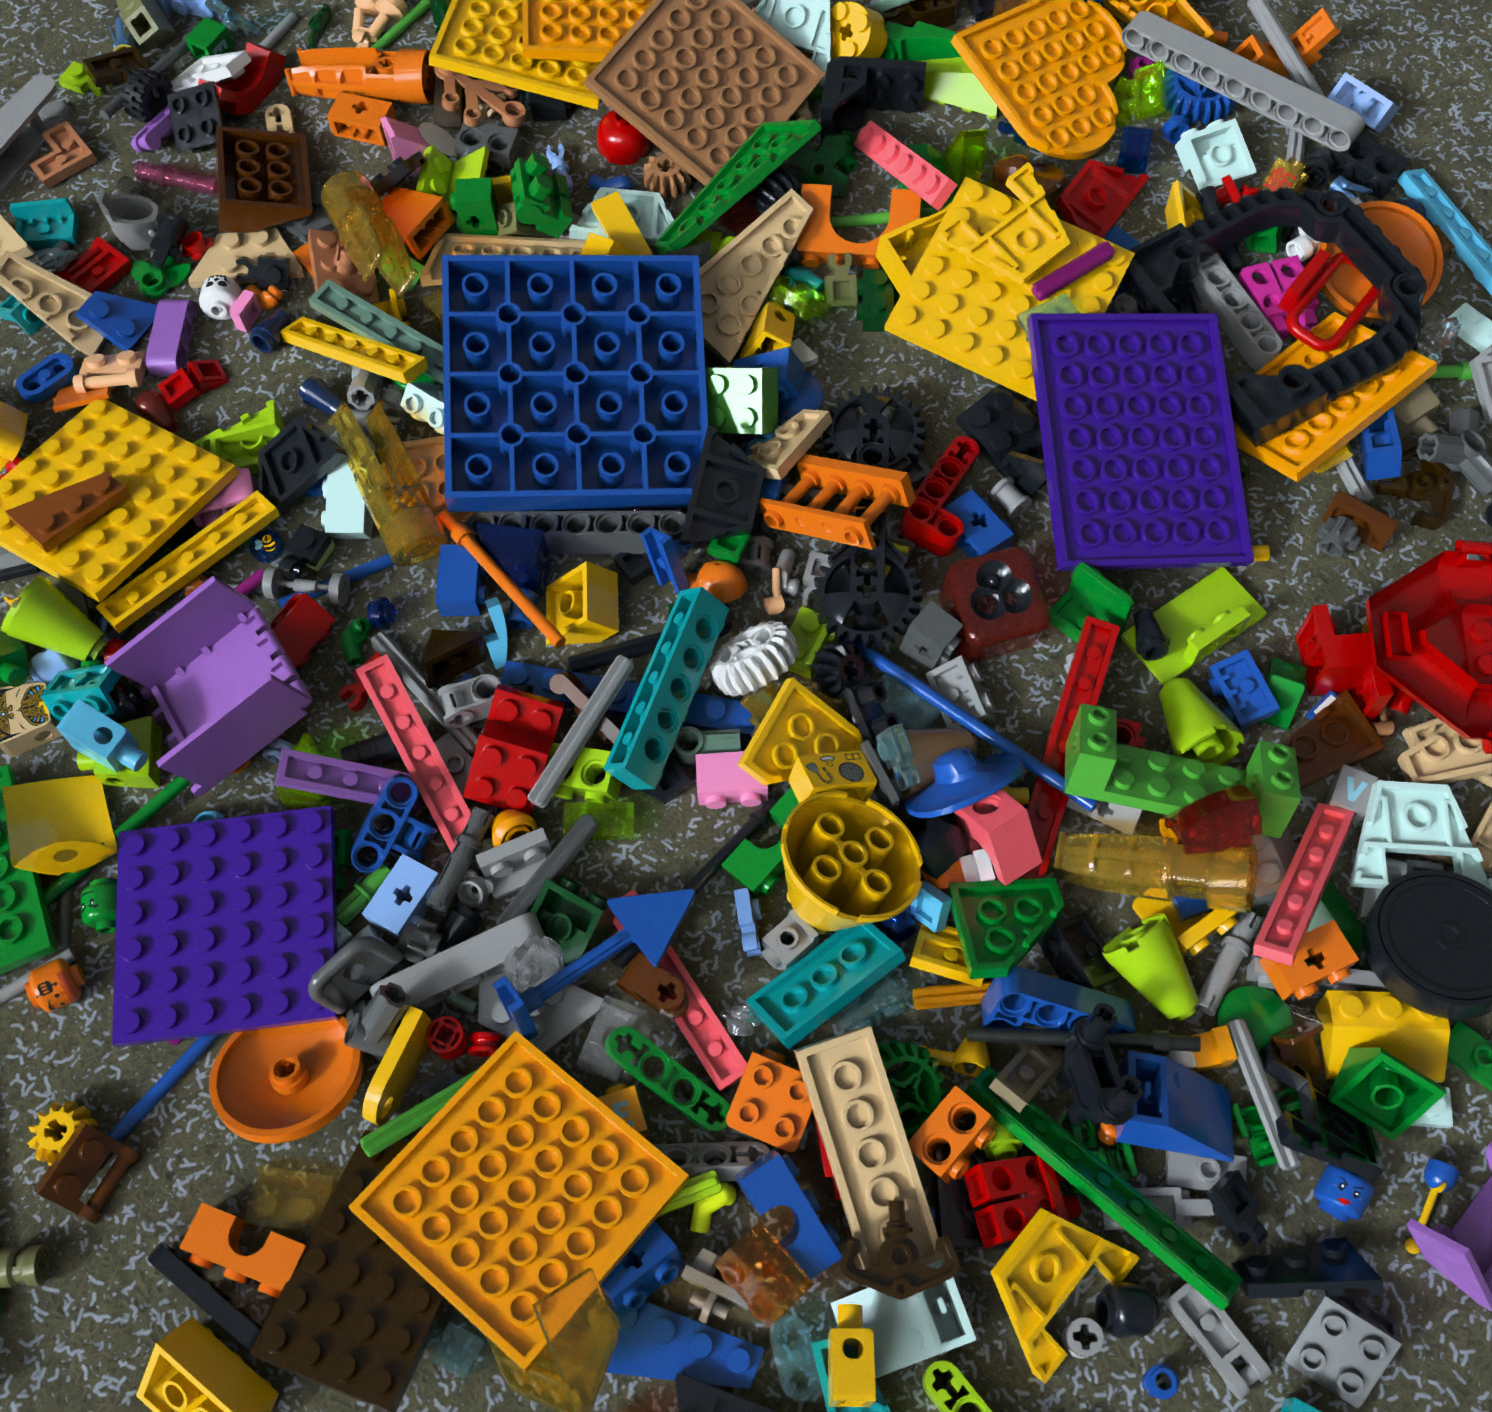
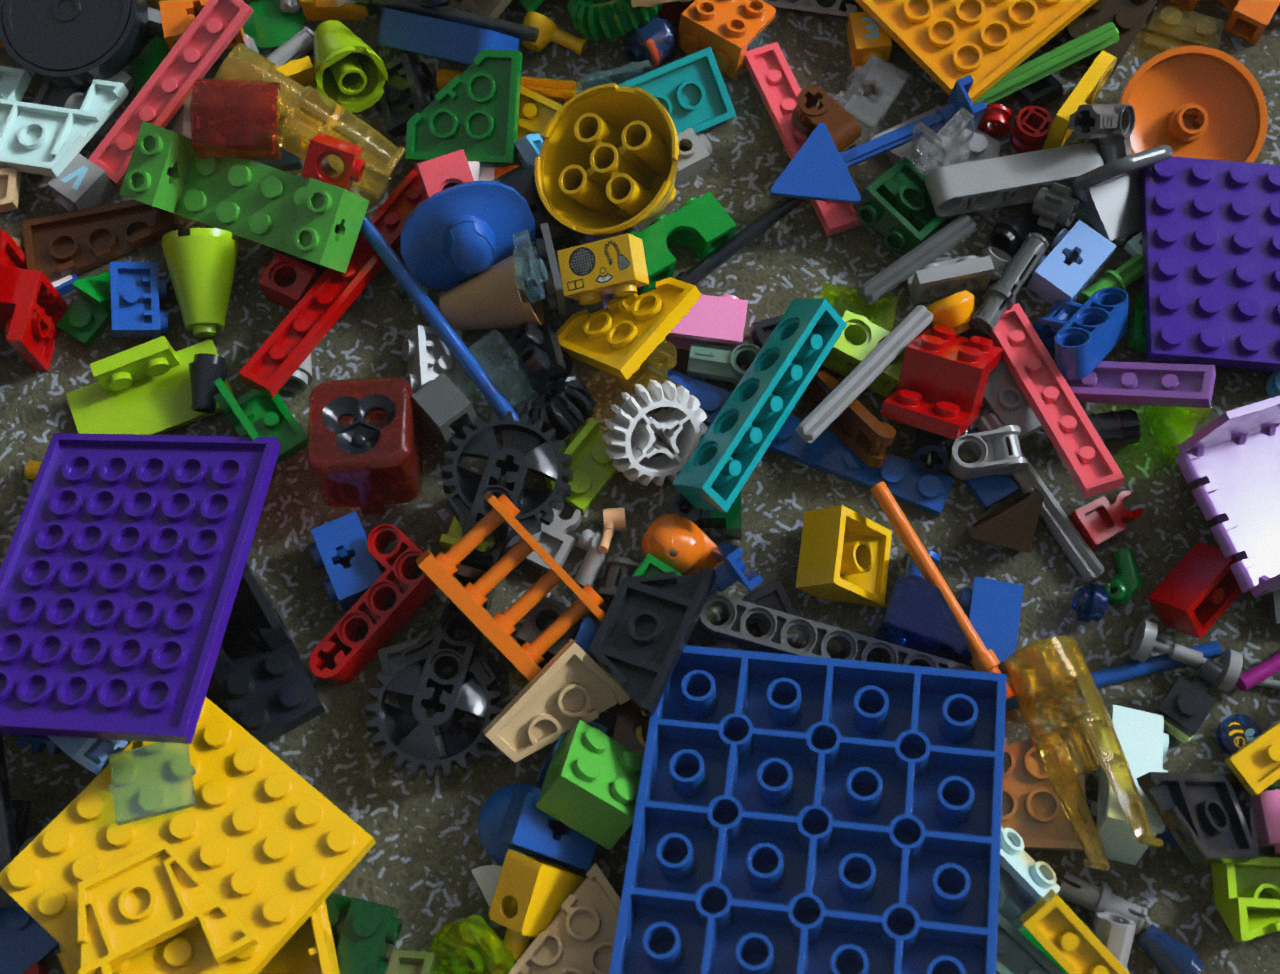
camera: 170 degrees left, 5 degrees up
medium azure slope [484,597,508,669] -> none
black axle [568,632,662,673] -> none
green beam [605,1026,730,1132] -> none
clear plate [720,1005,762,1036] -> none
medium blue plate [734,888,763,957] -> none
light grey bush [989,477,1033,520] -> none
magenta axle [1031,241,1115,301] -> none
none -> red brick [301,132,366,190]

